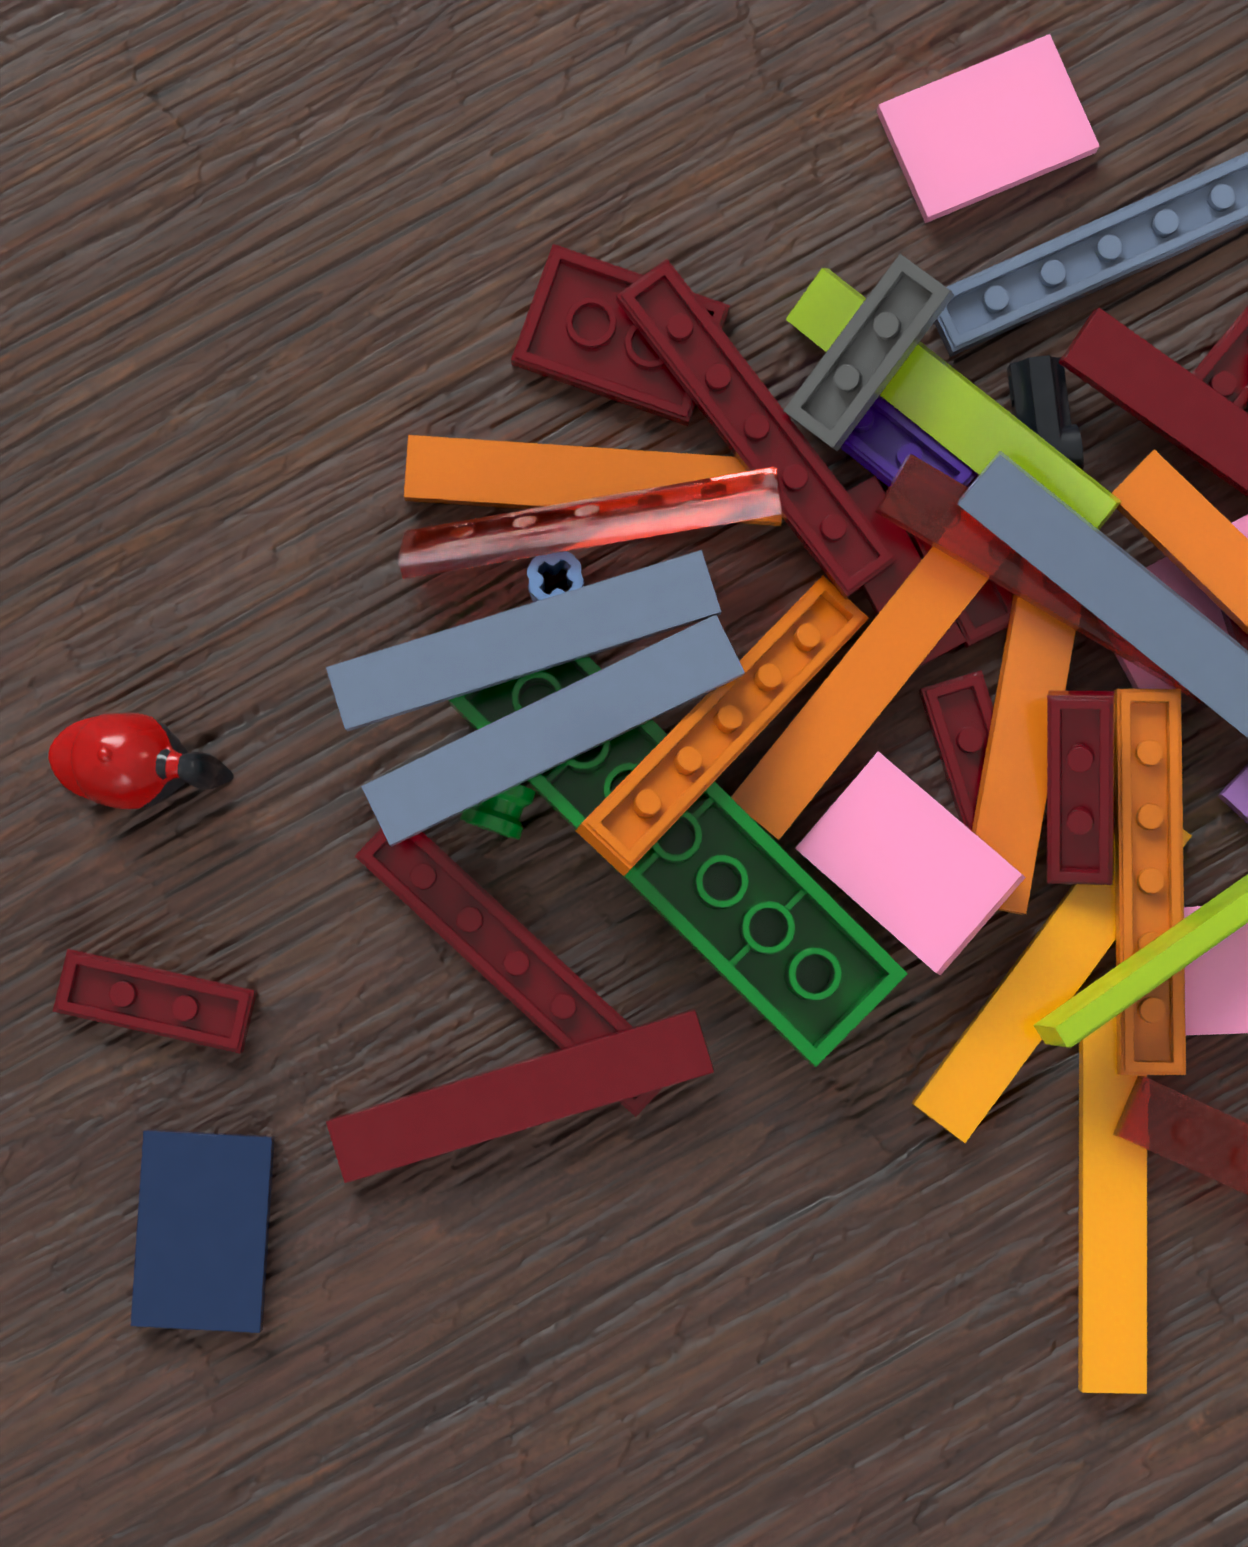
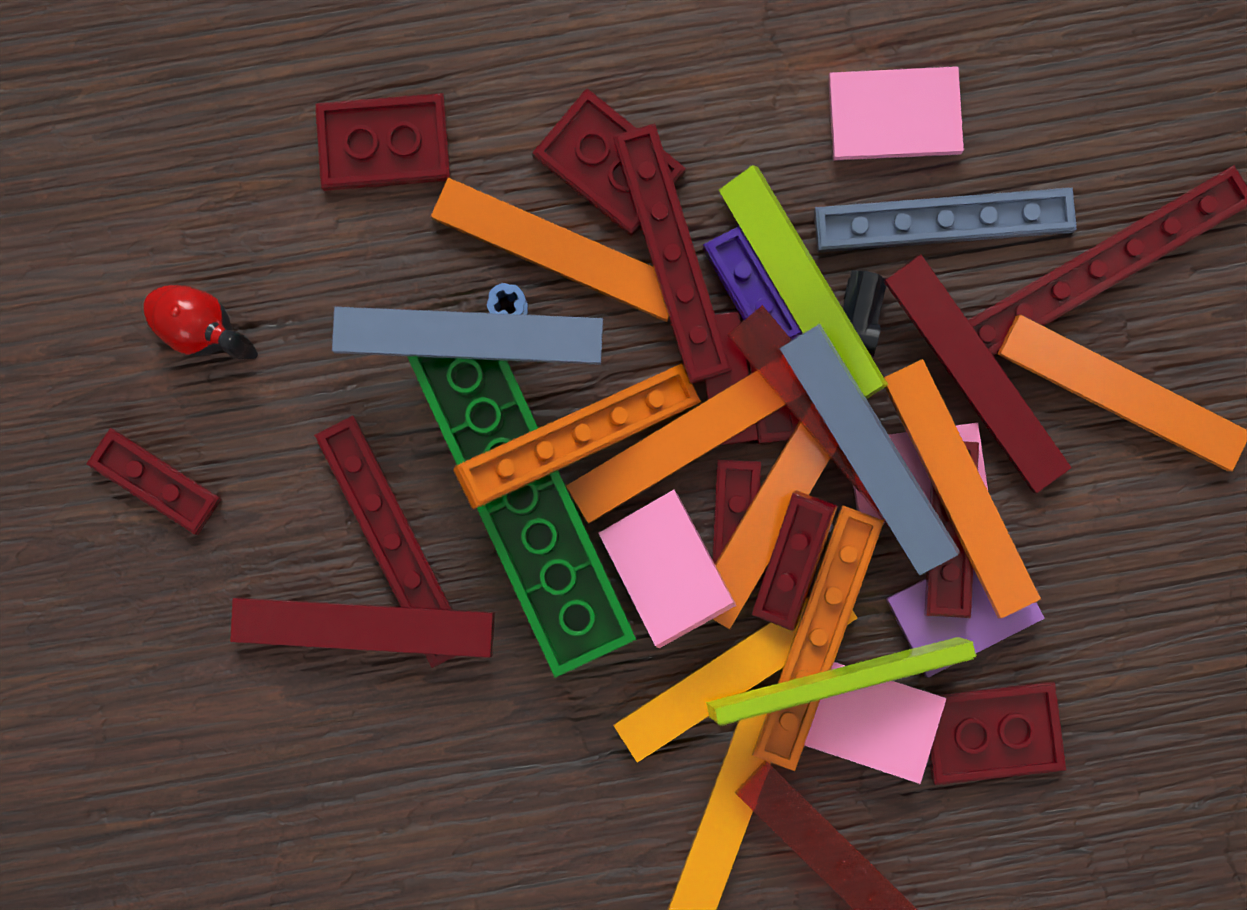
camera: 25 degrees right, 0 degrees up
dark blue tile [131,1130,275,1333] -> none
sand blue tile [361,614,745,847] -> none
clear red tile [398,467,782,579] -> none
green wheel [460,784,536,840] -> none
dark grey plate [783,254,954,451] -> none
none -> dark red tile [315,93,451,191]

